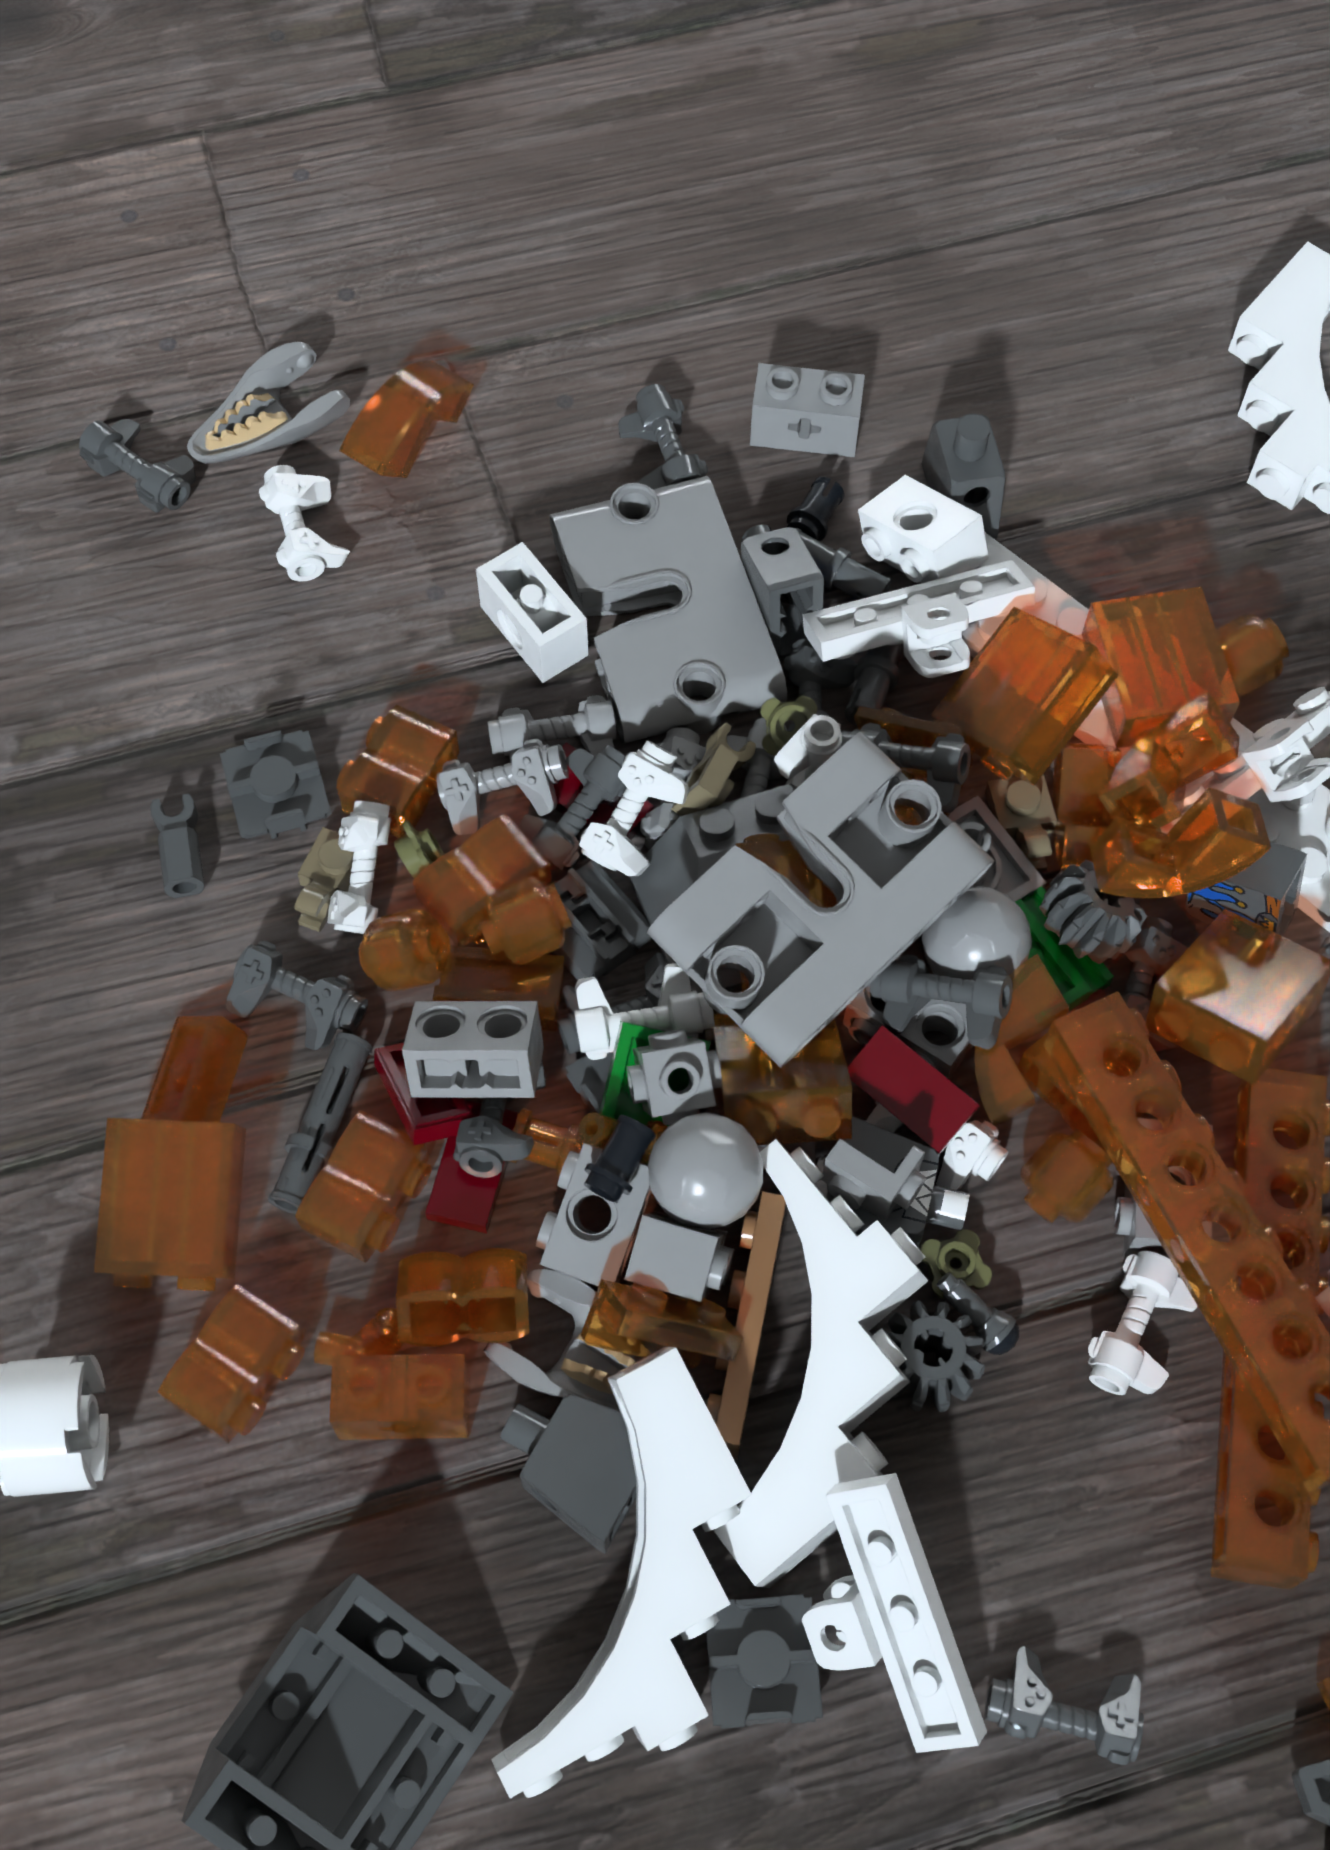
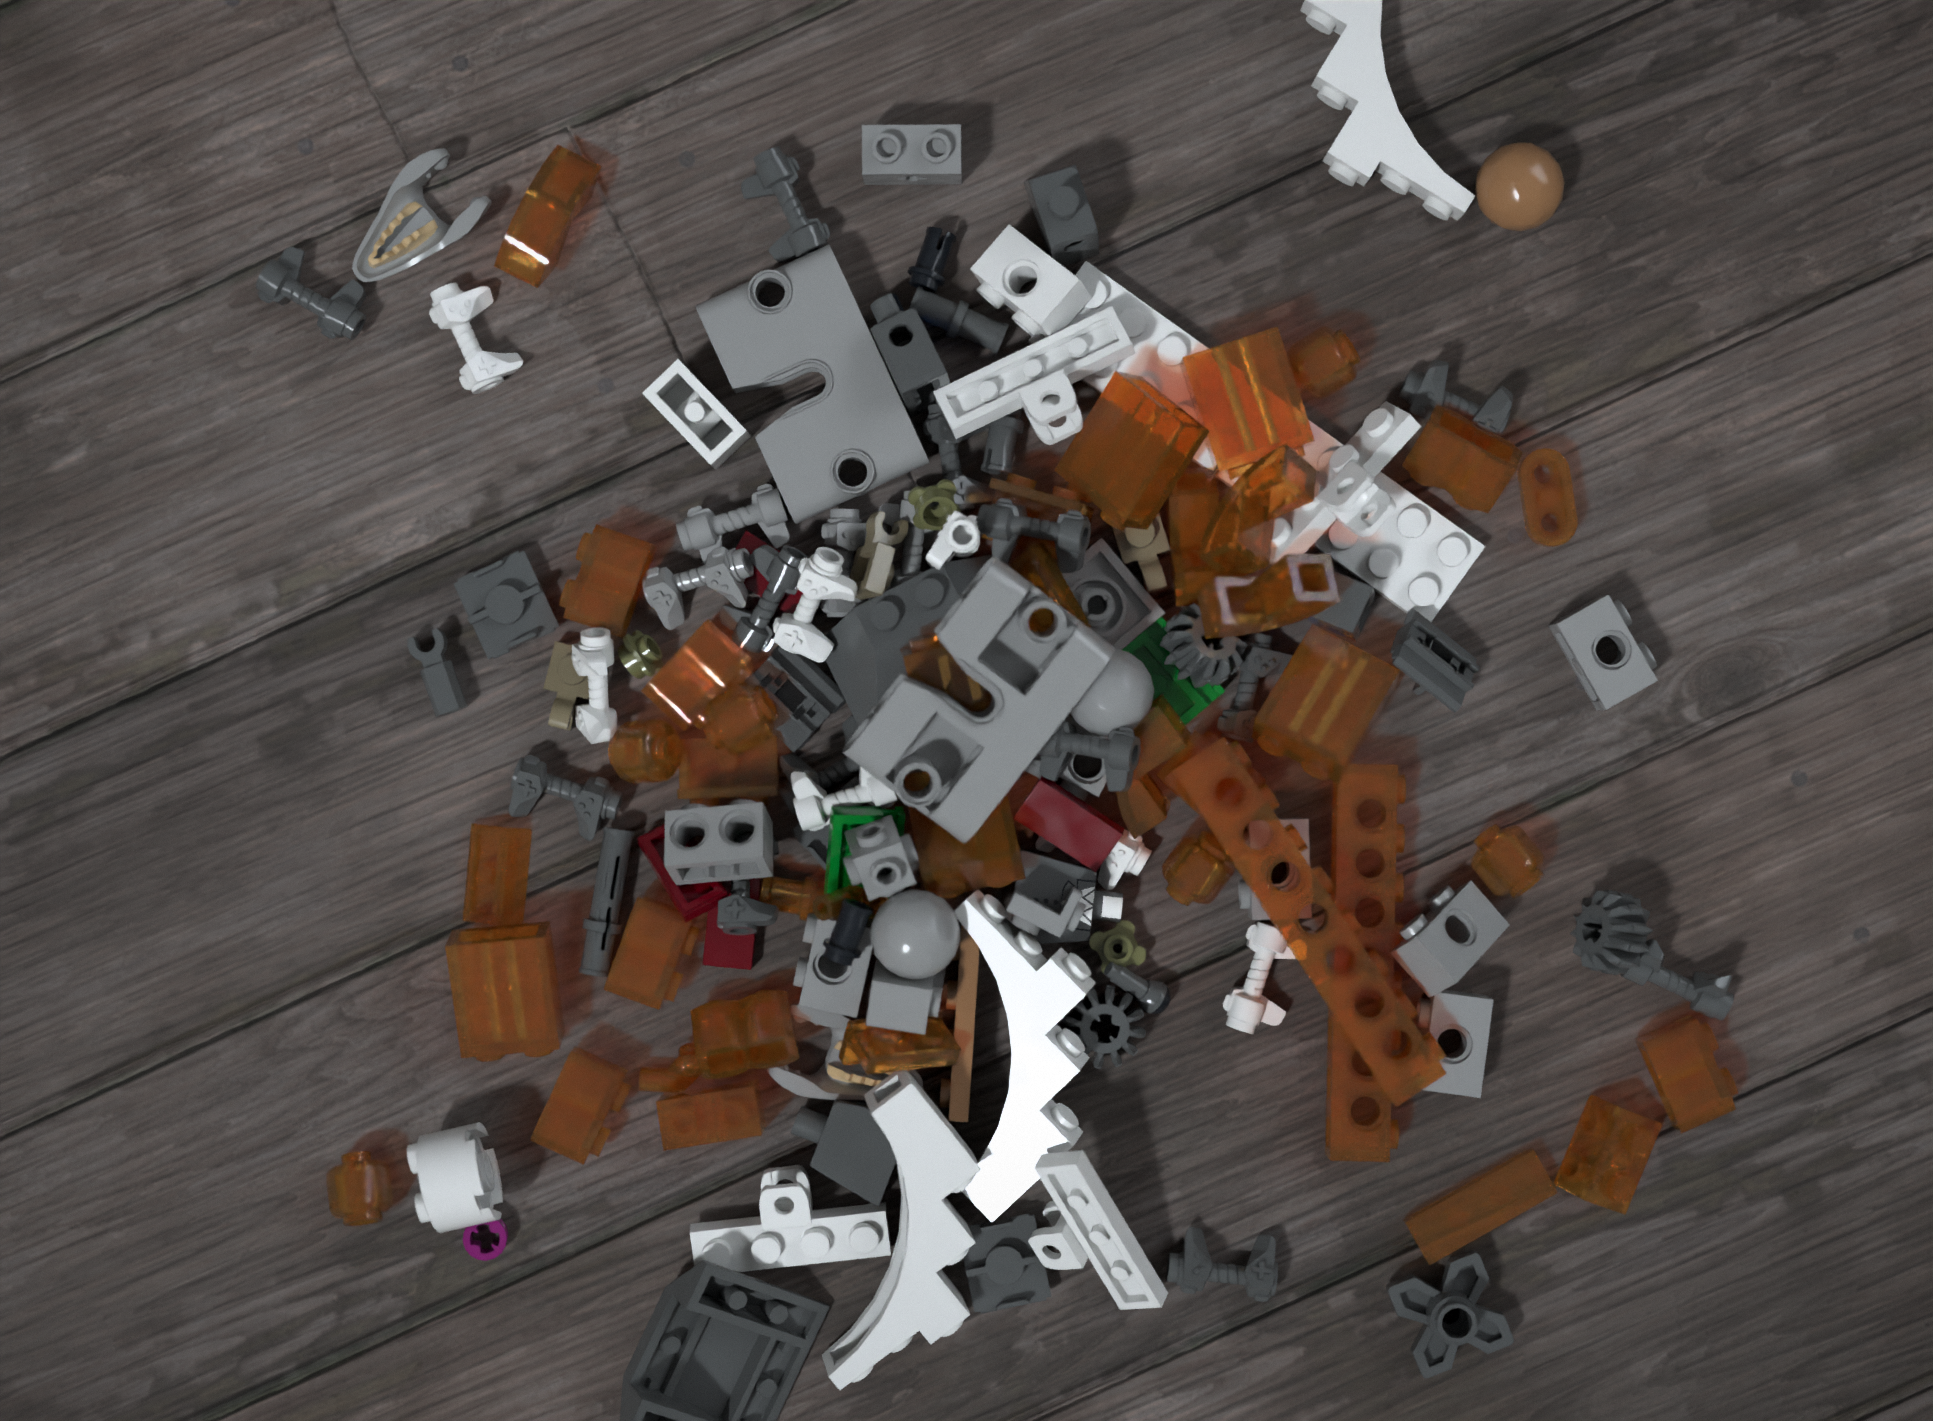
camera: 10 degrees left, 25 degrees up
none -> magenta bush [463,1219,508,1261]
none -> white plate [690,1165,891,1272]

